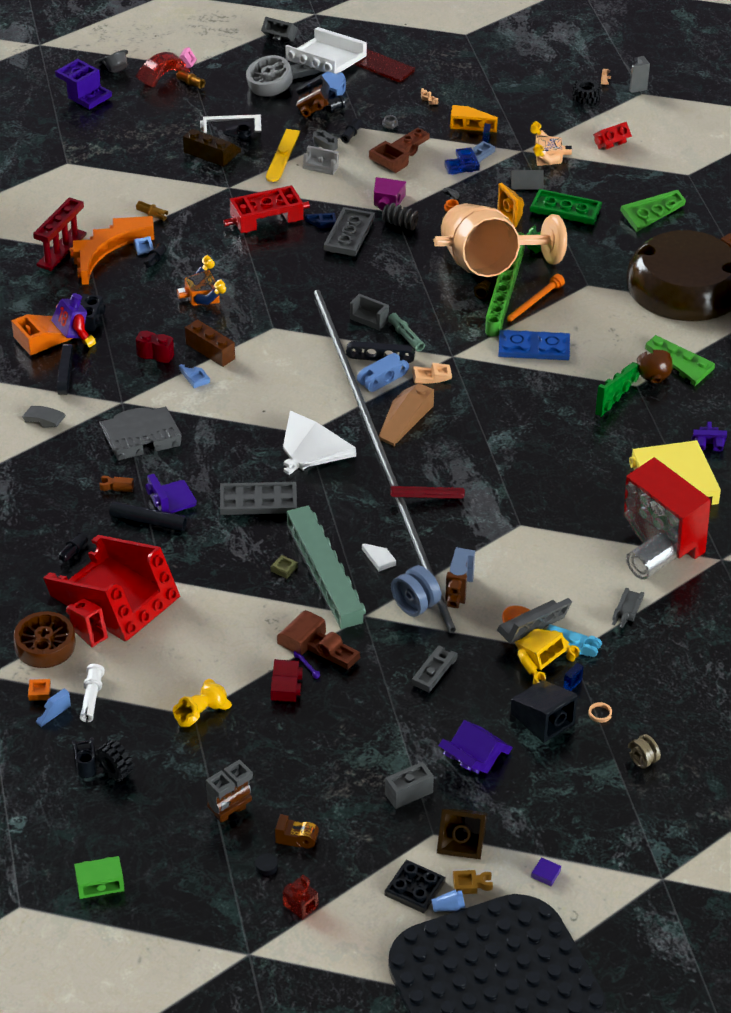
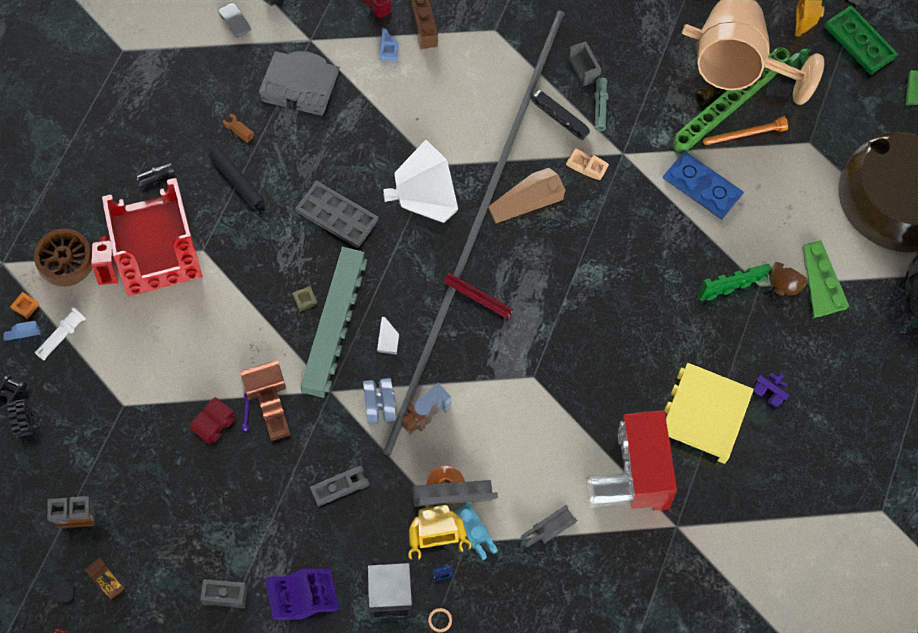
camera: 30 degrees right, 25 degrees up
dark purple bracket [145,474,197,513] -> none
yellow animal [172,679,232,727] -> none
medium blue piece [357,353,409,392] -> none

